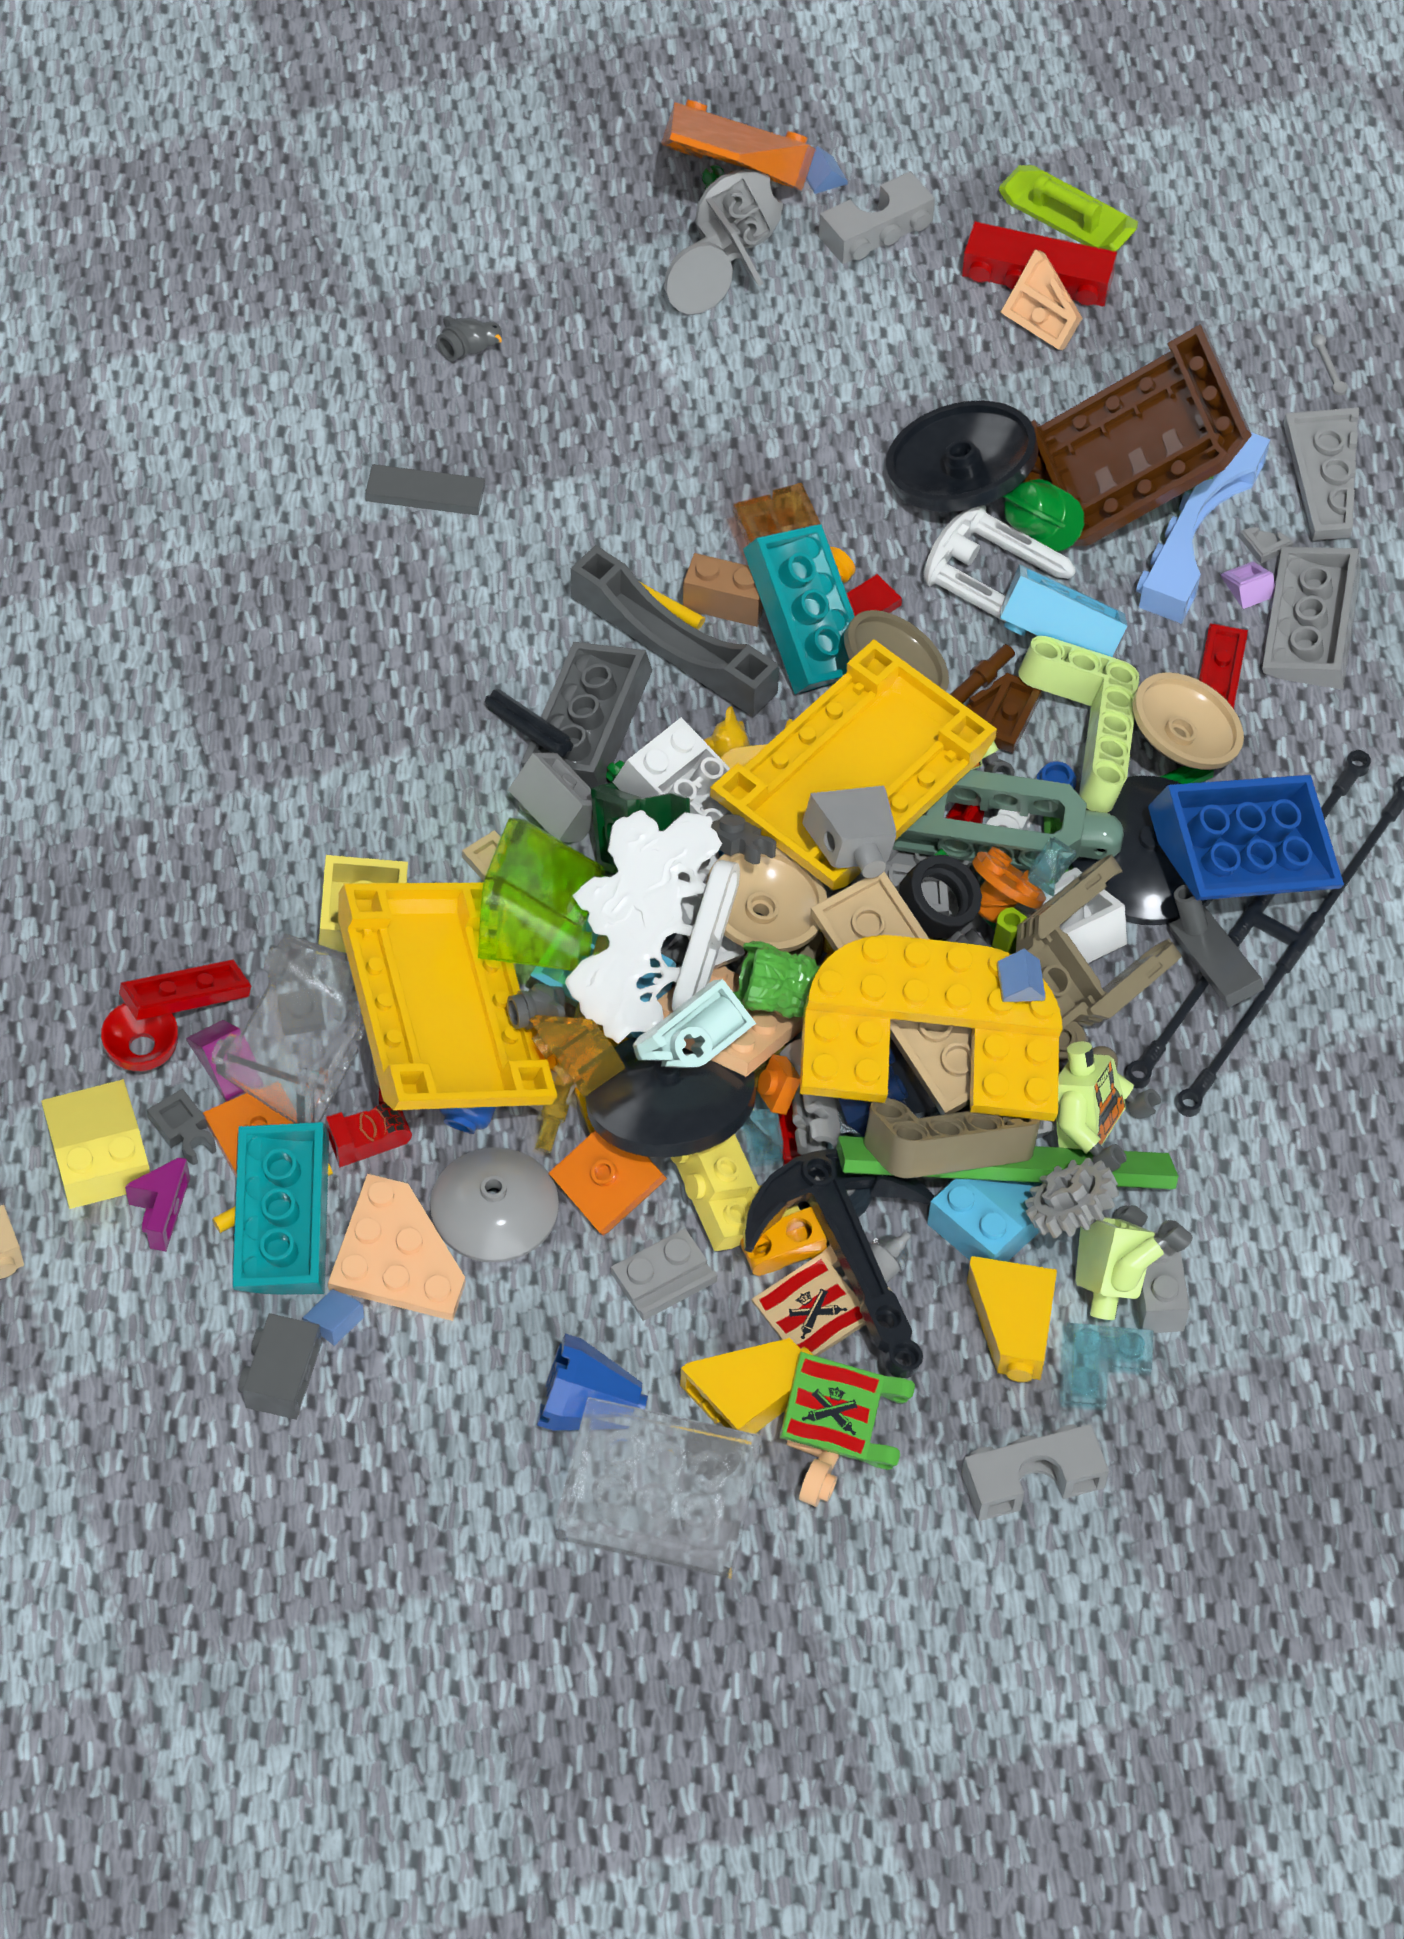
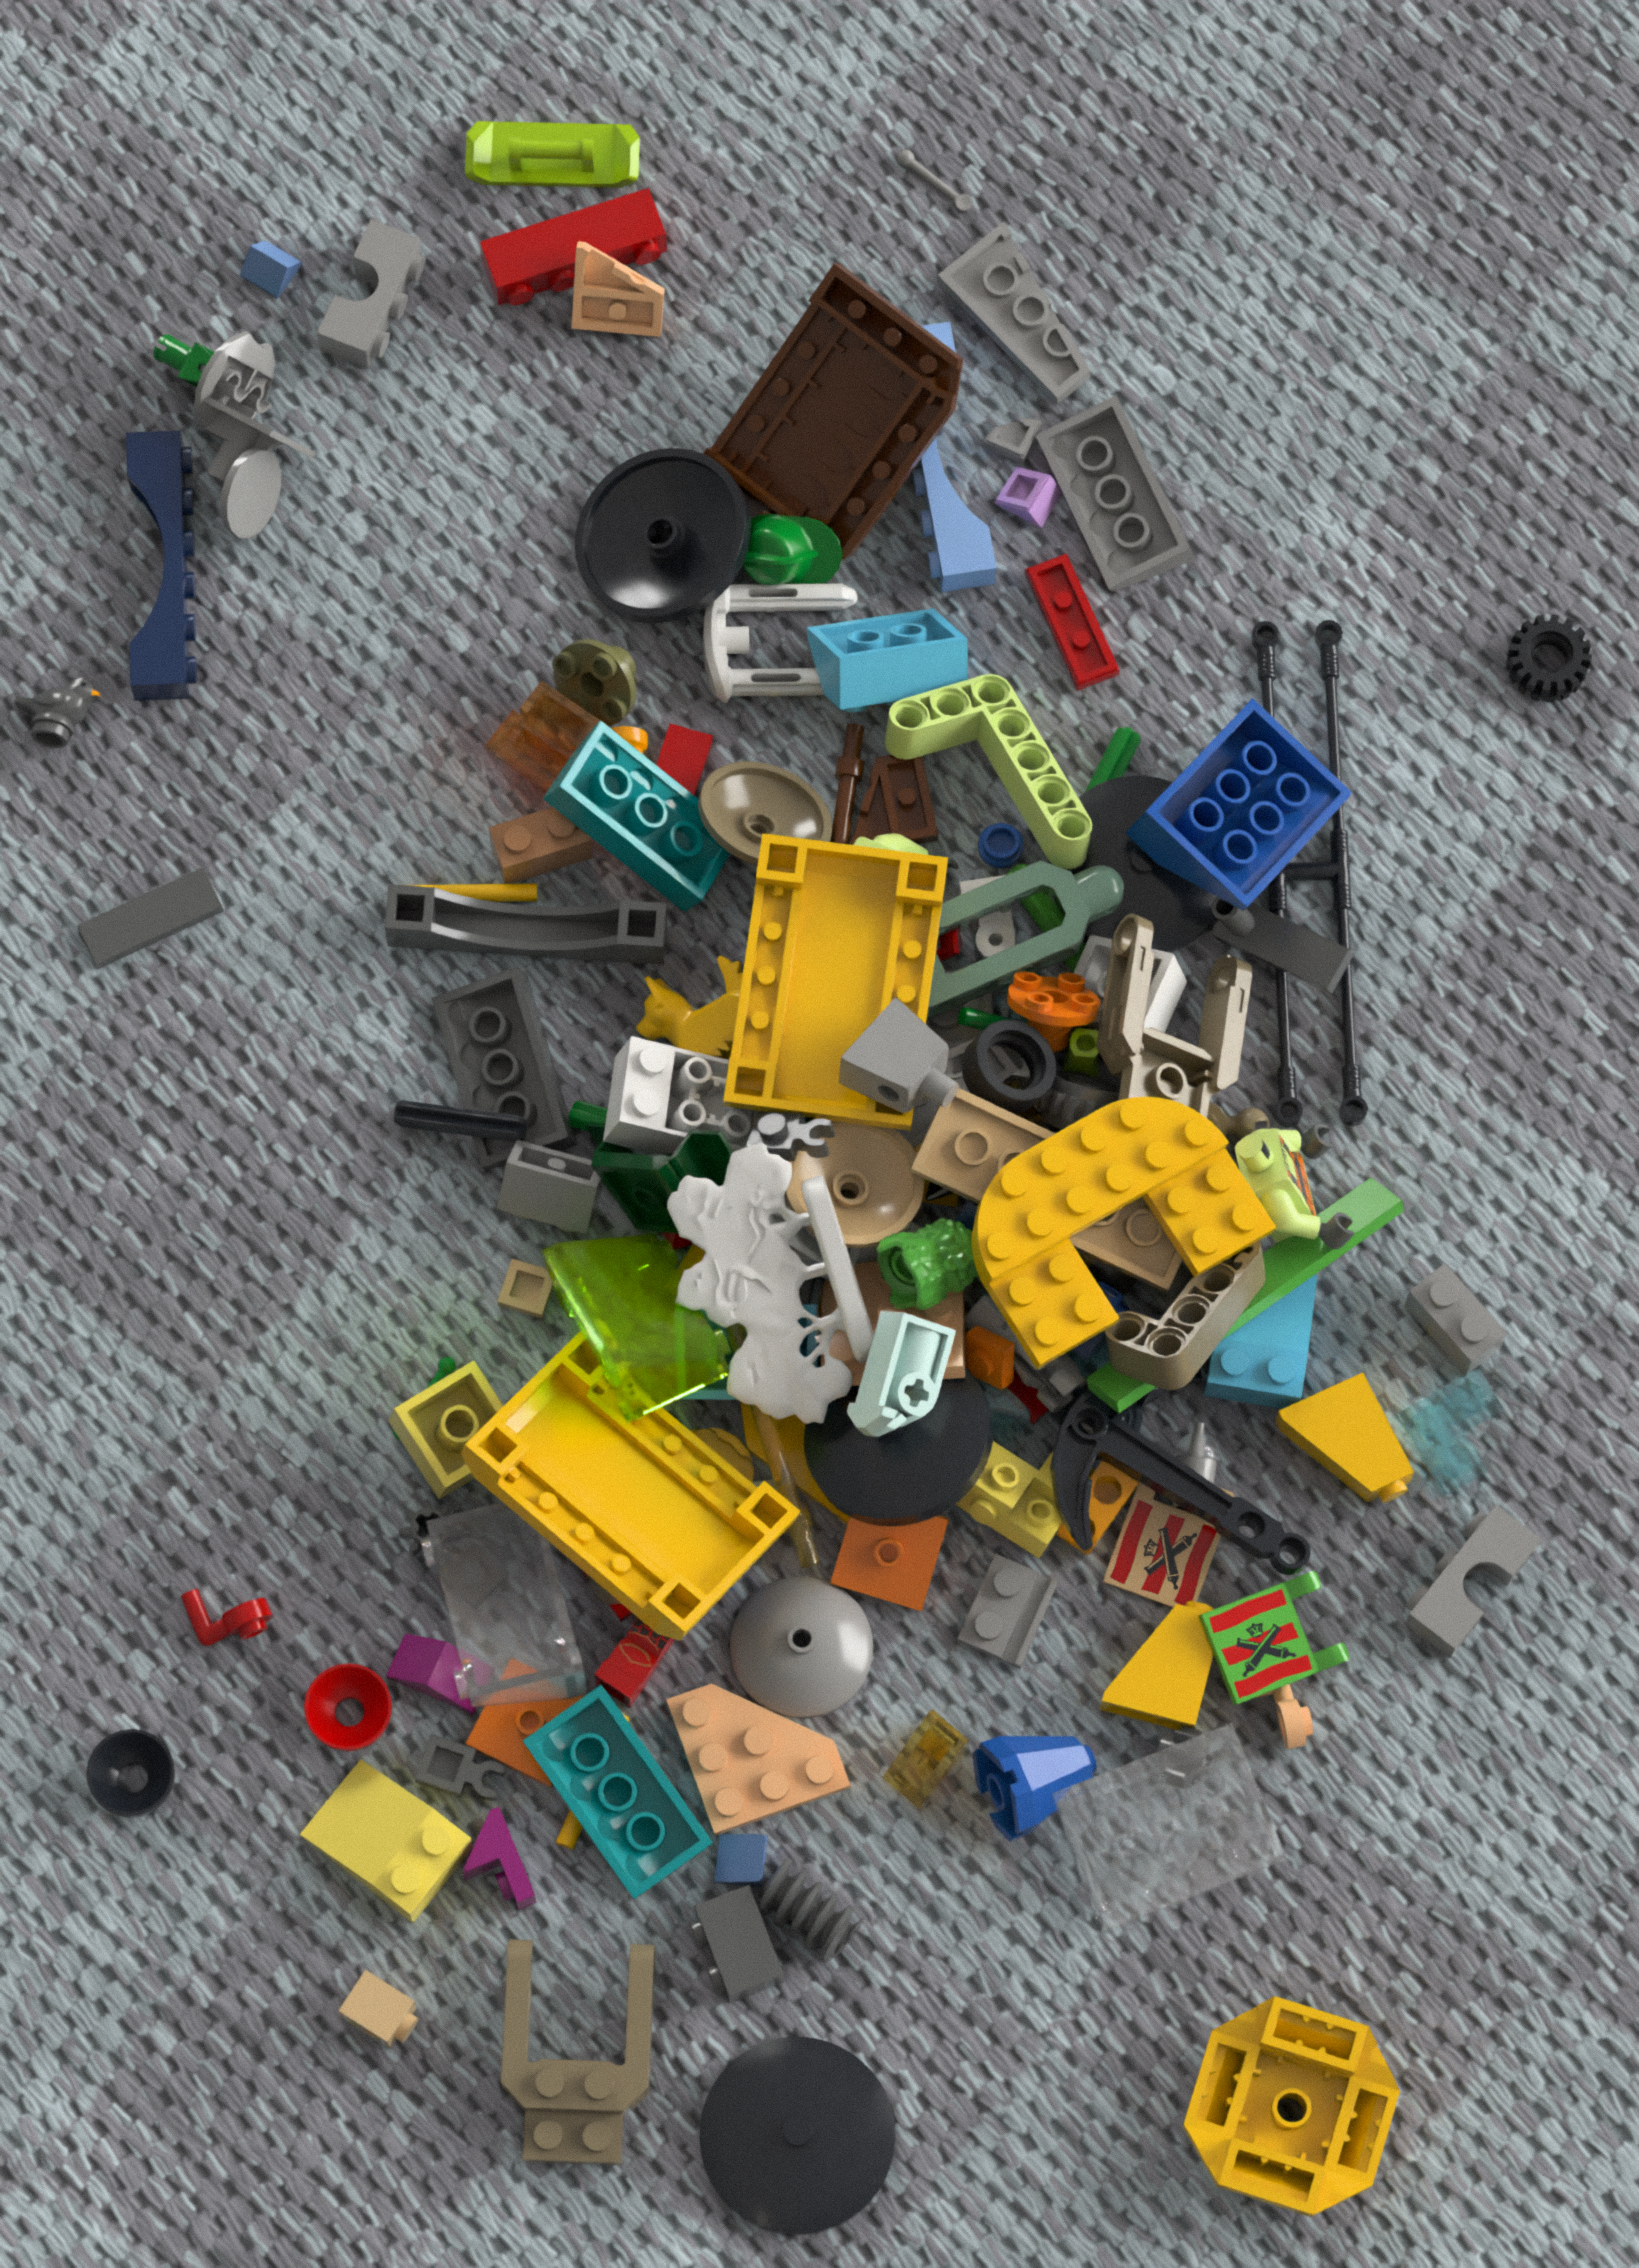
camera: 35 degrees left, 15 degrees up
red tile [119,959,252,1021] -> none
dark grey animal [507,984,566,1030] -> none
clear yellow slope [529,1015,626,1097] -> none
orange wedge [661,99,816,190] -> none
medium blue slope [997,949,1046,1002] -> none
light grey gear [1025,1158,1119,1238] -> none
clear light blue slope [1028,836,1077,897] -> none
yellowish green torso [1075,1205,1193,1320] -> none
tan dish [1132,672,1244,770] -> none
none -> dark blue arch [126,430,197,701]
none -> red plate [180,1589,273,1646]
none -> dark tan plate [501,1939,655,2166]
none -> olive plate [552,639,637,726]
none -> black dish [700,2037,895,2235]
none -> dark grey piece [758,1858,865,1963]
none -> clear yellow slope [882,1709,969,1808]
none -> yellow piece [1182,1996,1400,2217]

